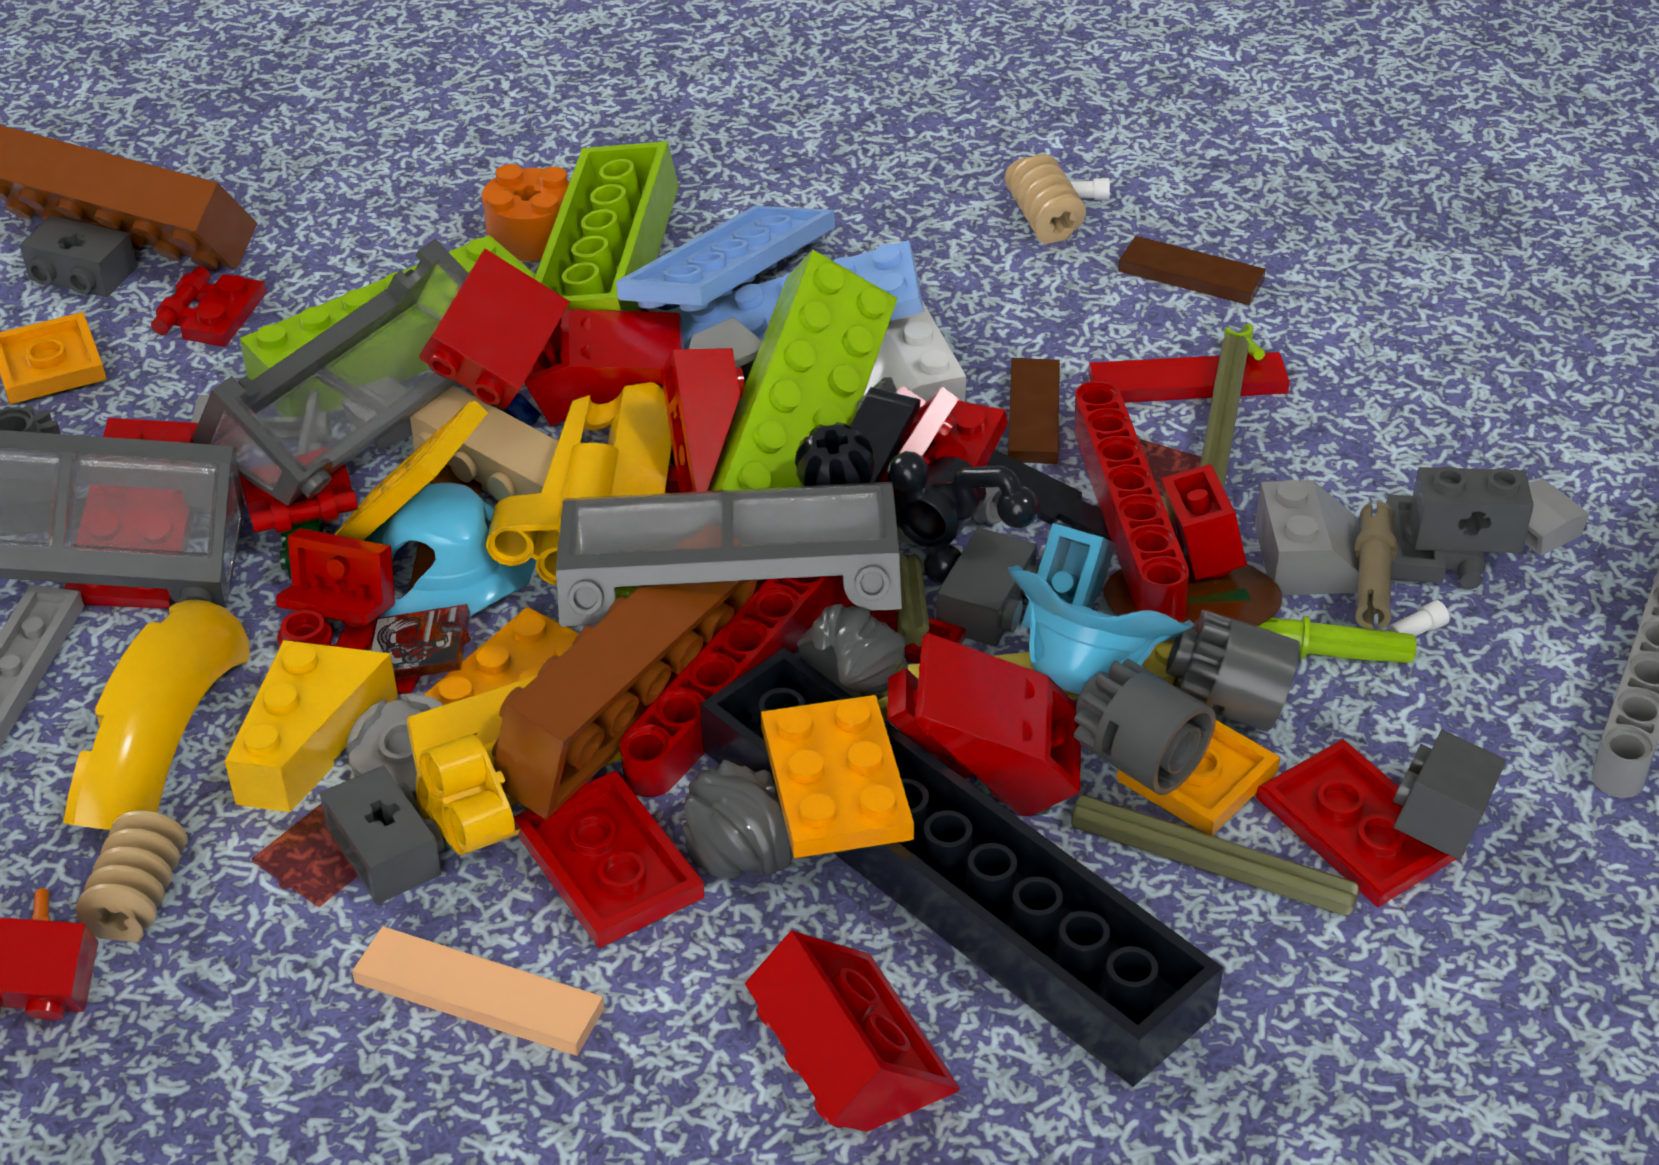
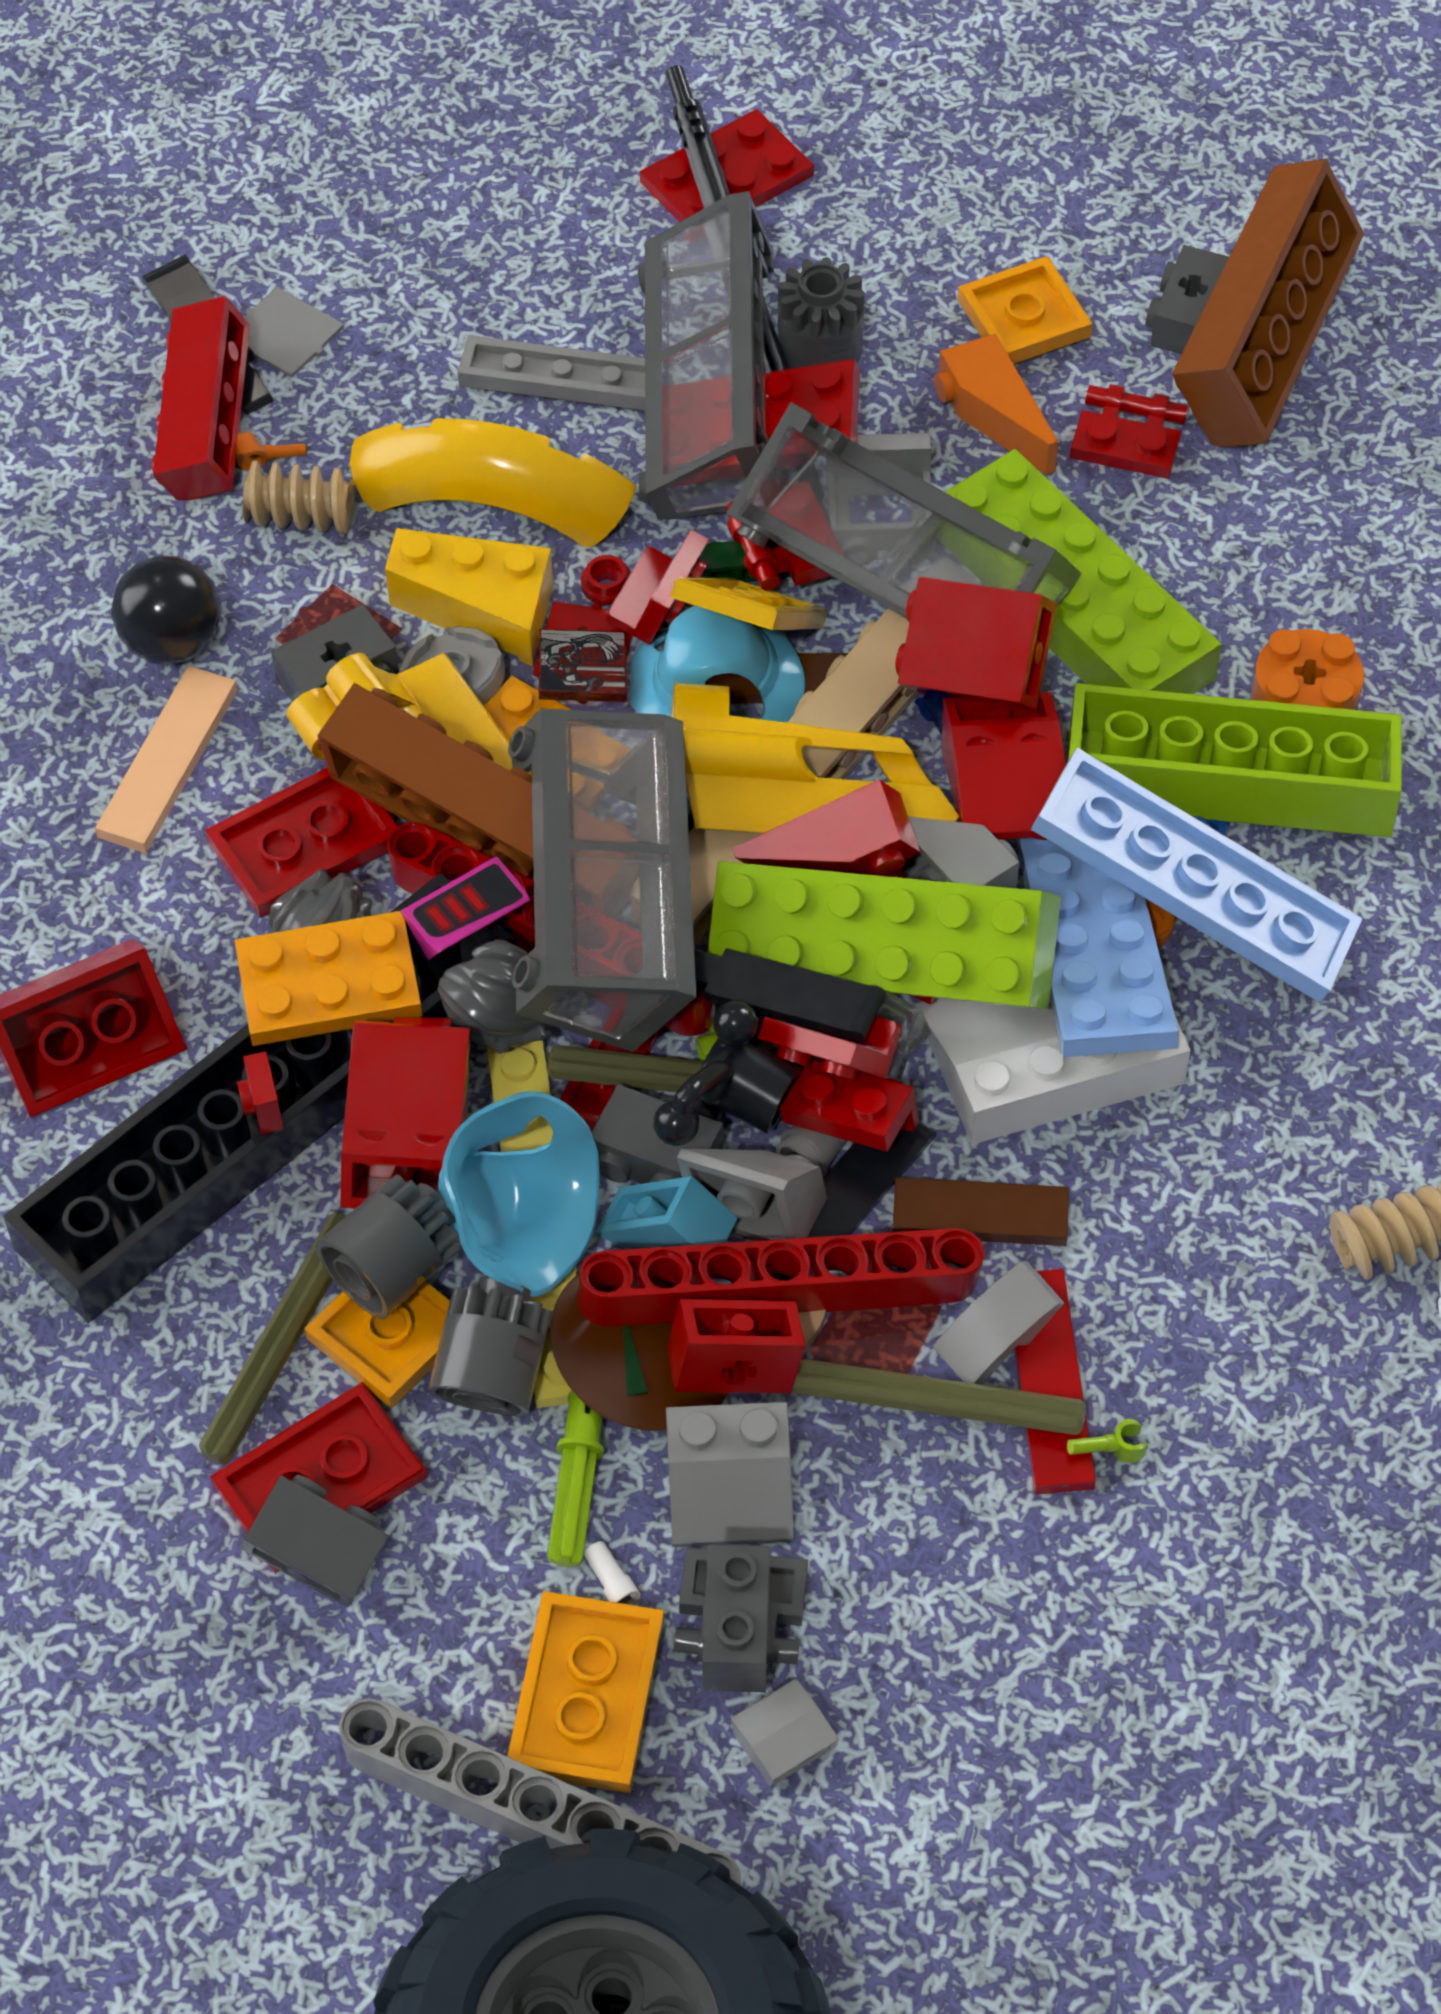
camera: 90 degrees right, 15 degrees up
black piece [795,422,875,486] -> none
reddish brown tile [1119,236,1266,305] -> none
dark tan pin [1354,502,1398,630] -> none
none -> black piece [111,555,221,665]
none -> red plate [237,1051,284,1135]
none -> slope [400,856,531,960]
none -> light orange plate [507,1591,665,1794]
none -> light grey slope [677,1148,827,1241]
none -> light grey slope [933,1261,1064,1385]
none -> orange slope [934,333,1058,475]

